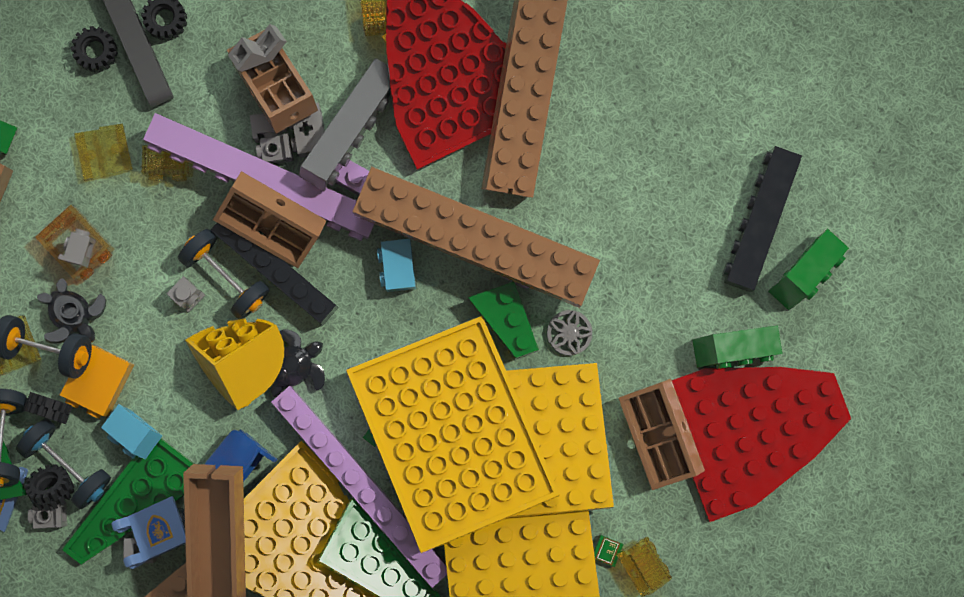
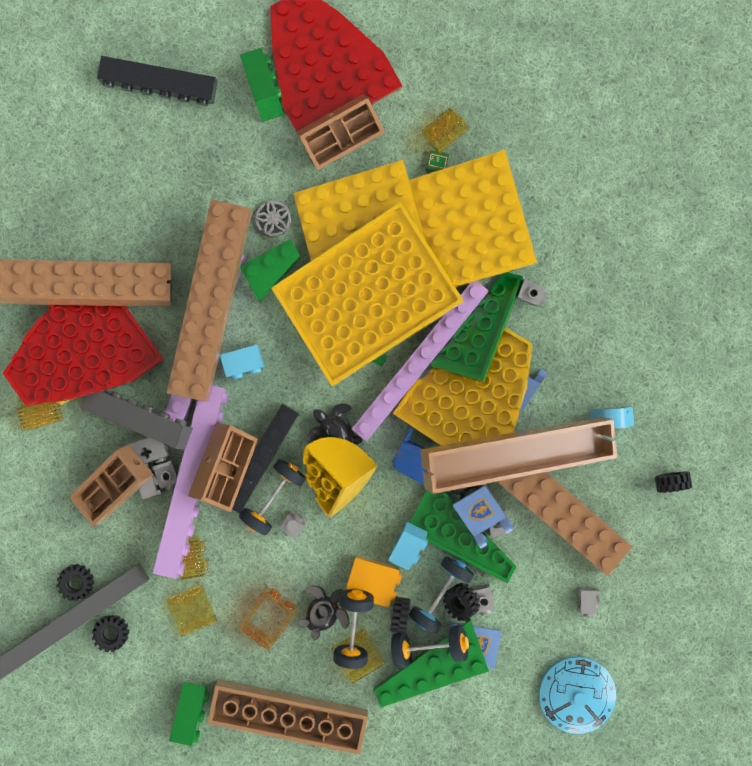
camera: 100 degrees left, 5 degrees up
light grey brick [58,228,96,268] -> none
light grey slope [228,24,287,72] -> none
green wedge [768,229,849,310] -> none

